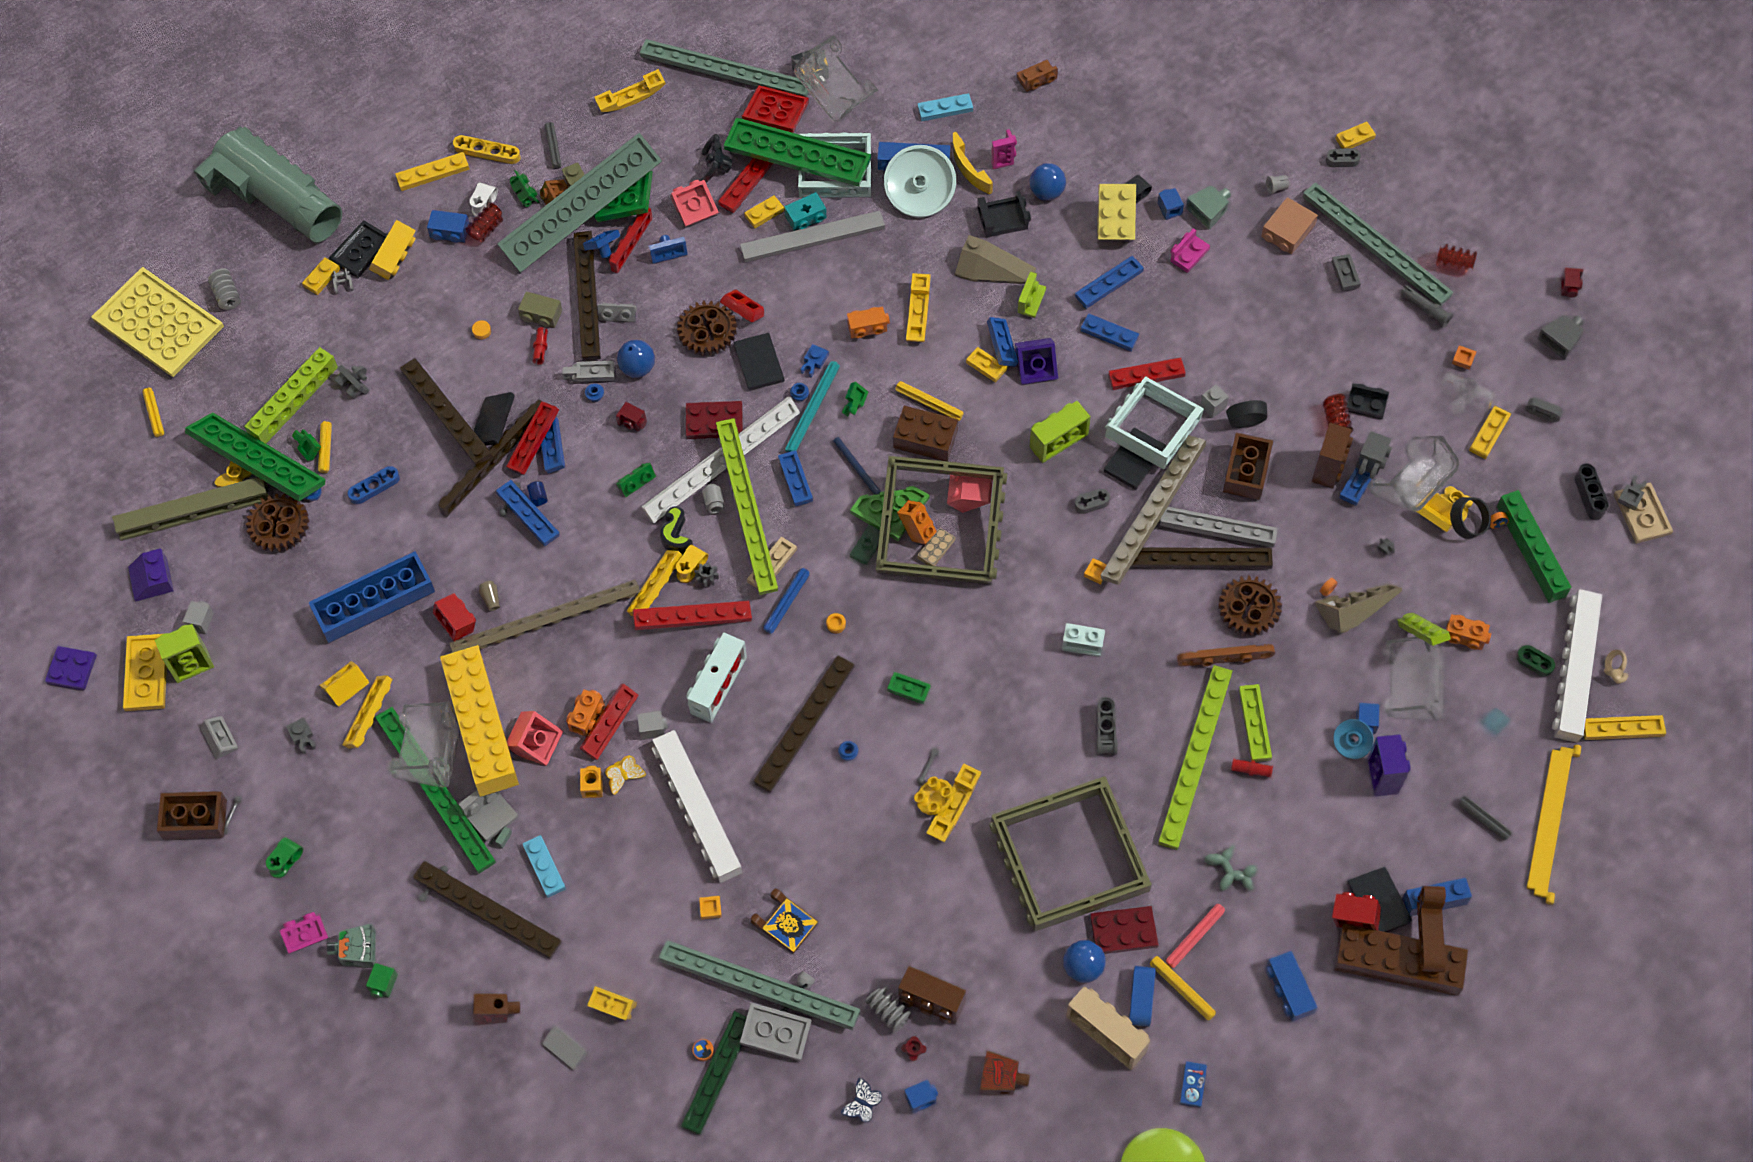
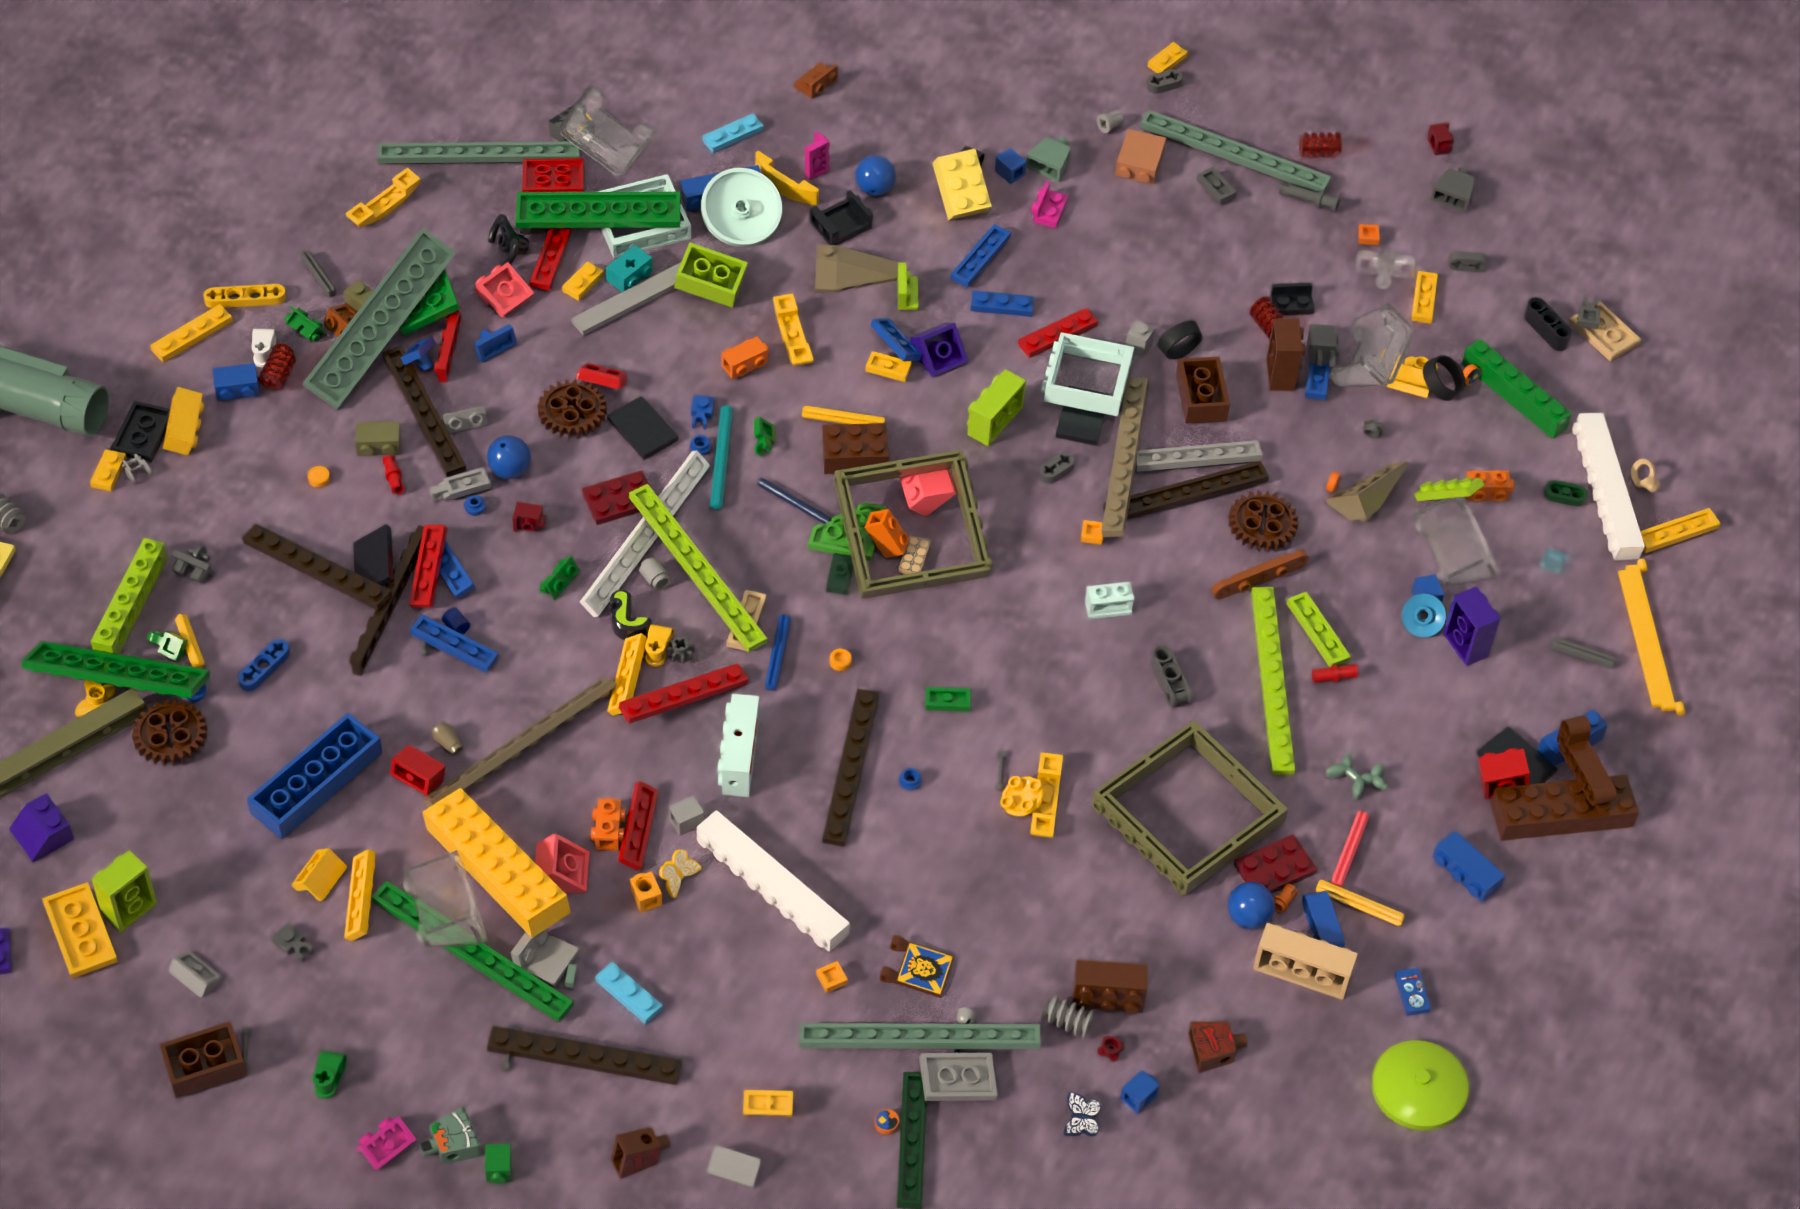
camera: 25 degrees left, 10 degrees down
light grey brick [183,601,214,634] -> none
blue plate [778,450,813,507] -> none
none -> lime brick [674,242,748,308]
none -> orange pin [1274,884,1298,913]

